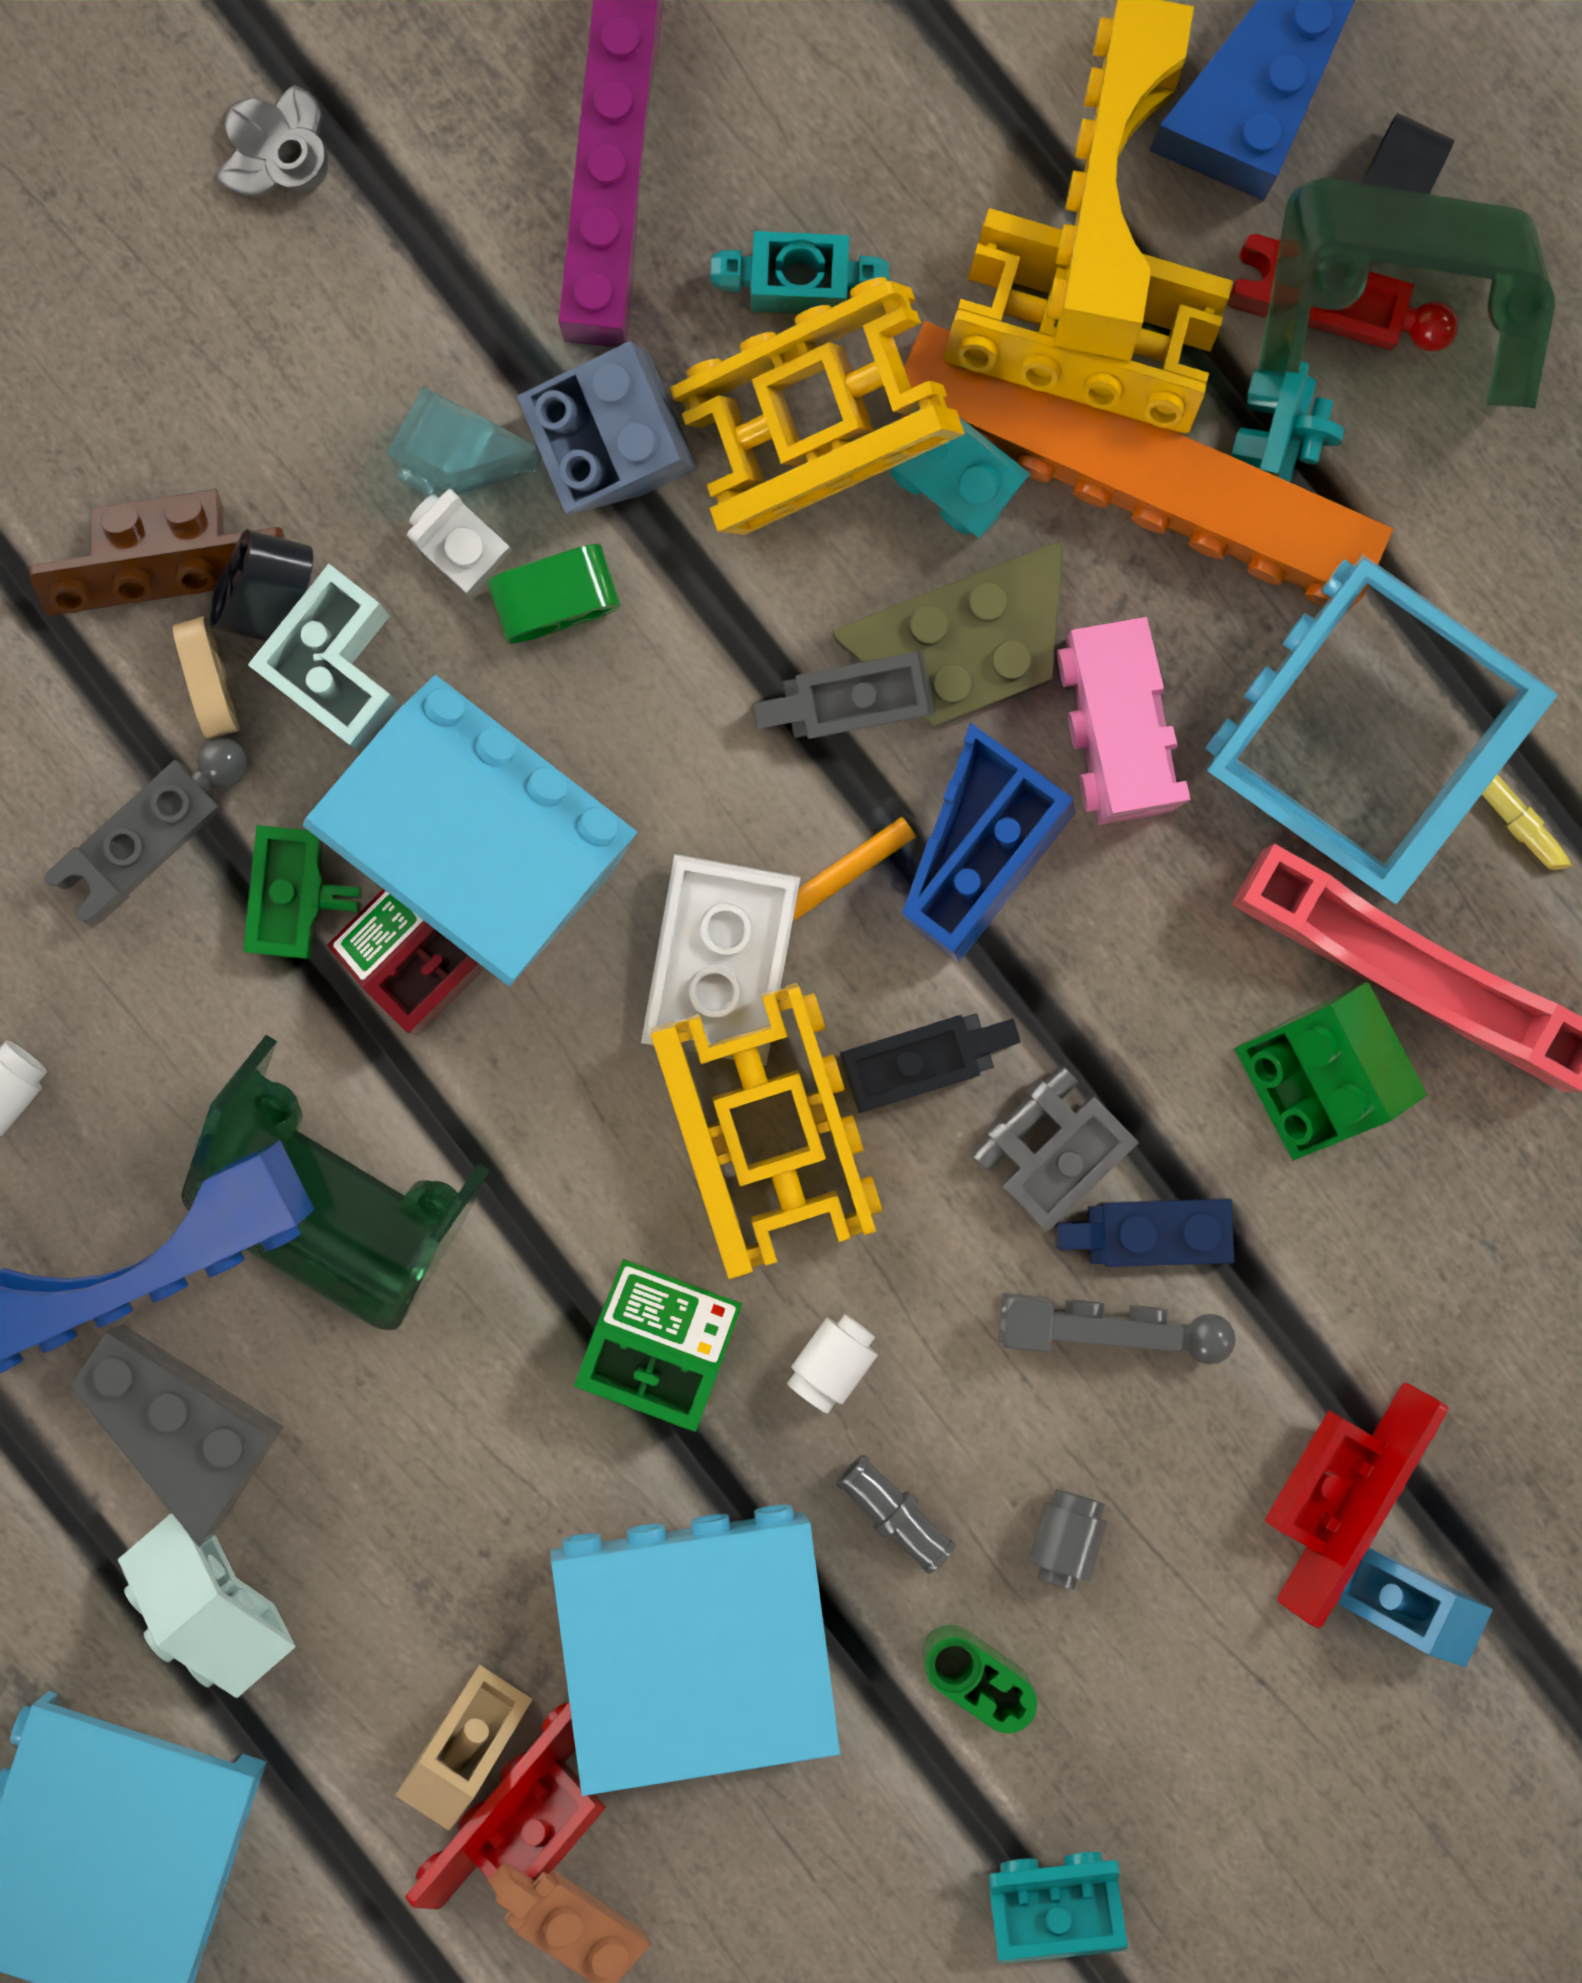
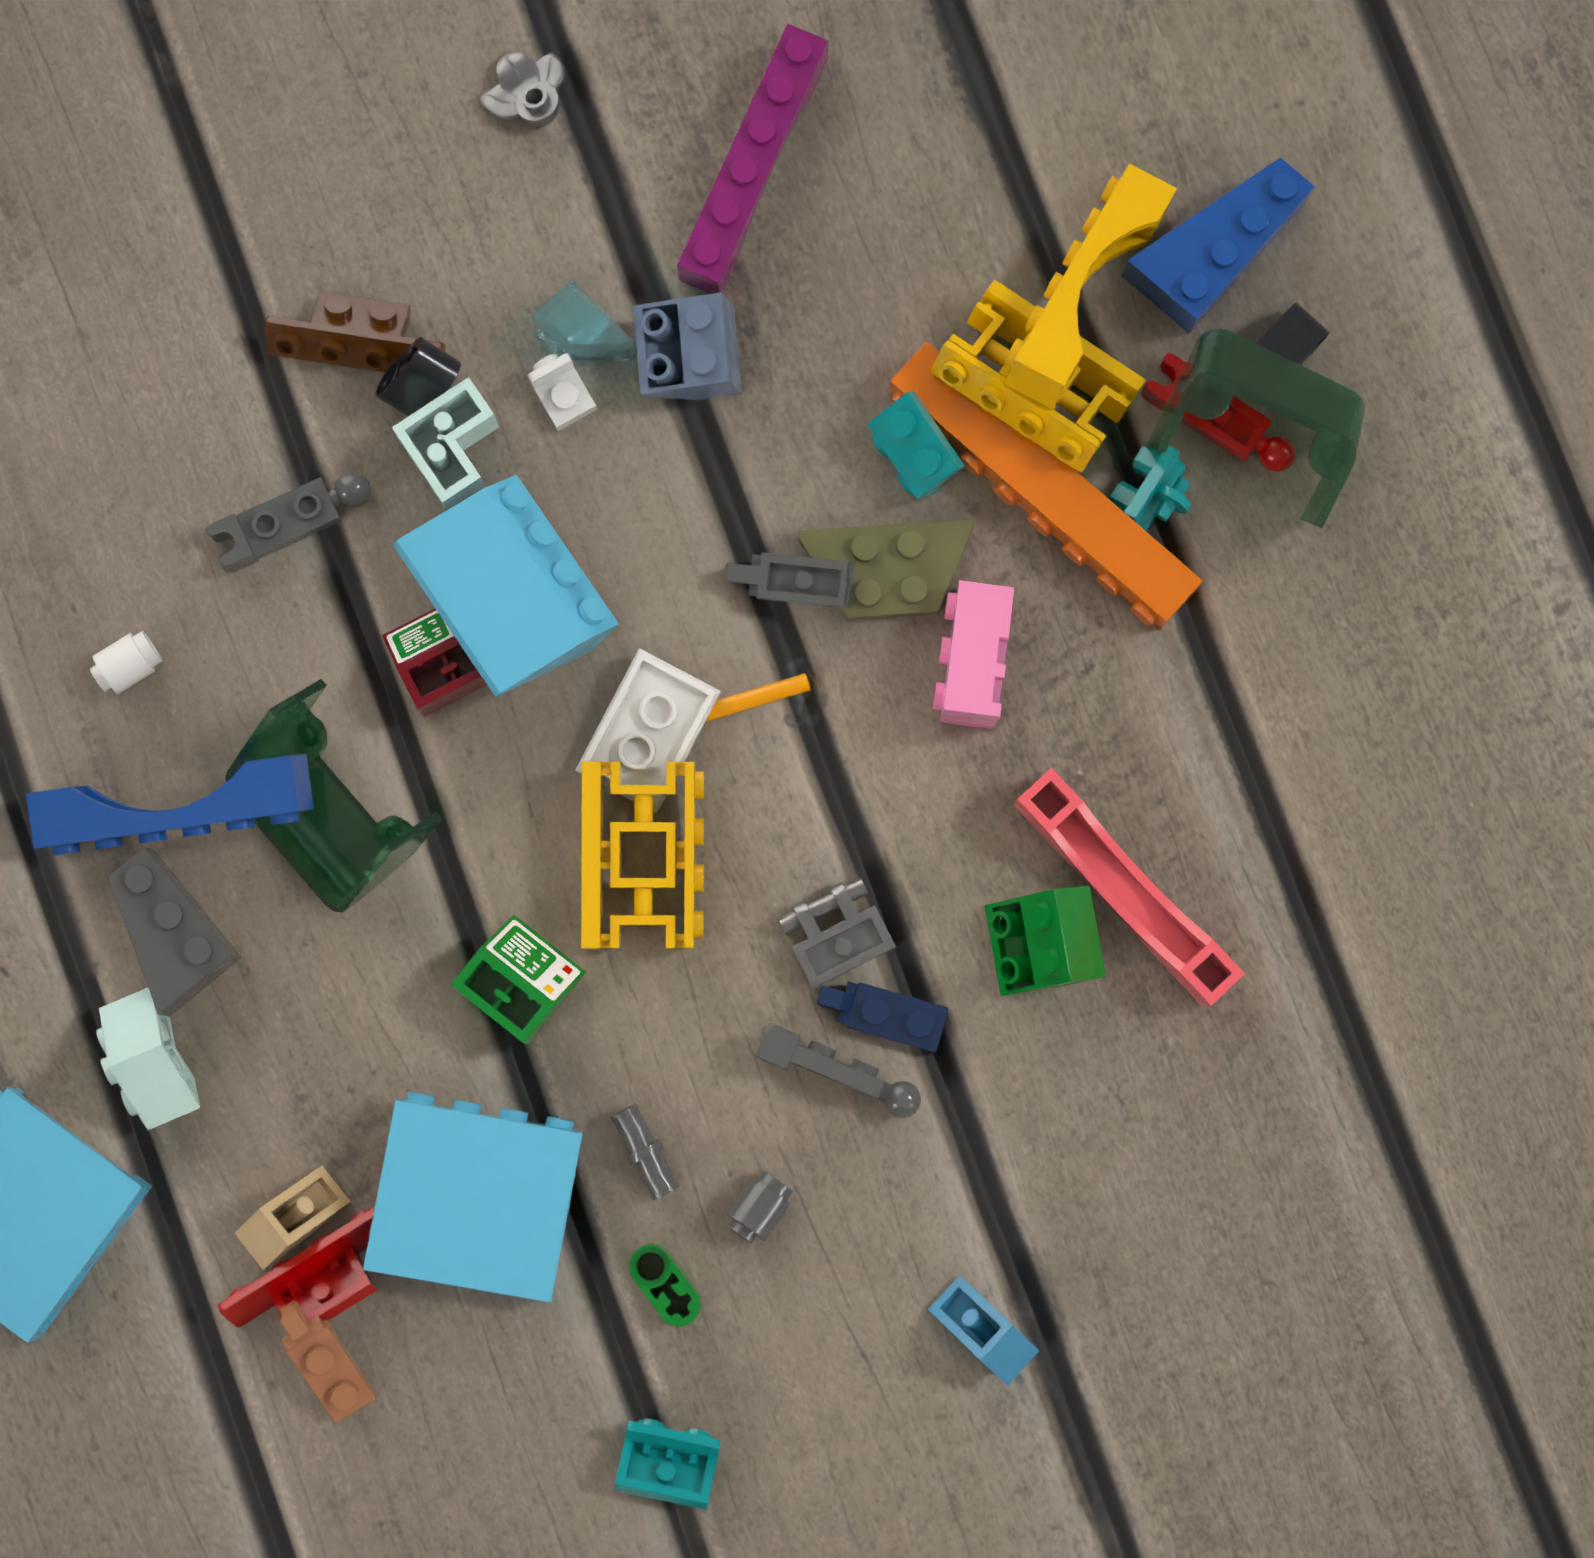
camera: 25 degrees right, 5 degrees down
tan beam [173,616,240,740] -> none
green plate [243,825,362,959] -> none
green beam [487,544,621,644] -> none
yellow fence [669,277,965,535] -> none
teal piece [711,231,889,314] -> none
white brick [787,1314,878,1414] -> none
black hinge [839,1013,1021,1114] -> none
blue wedge [902,722,1075,963] -> none
medium azure window [1205,554,1558,904] -> none
red bracket [1264,1383,1449,1629] -> none
light yellow piece [1482,774,1572,870] -> none

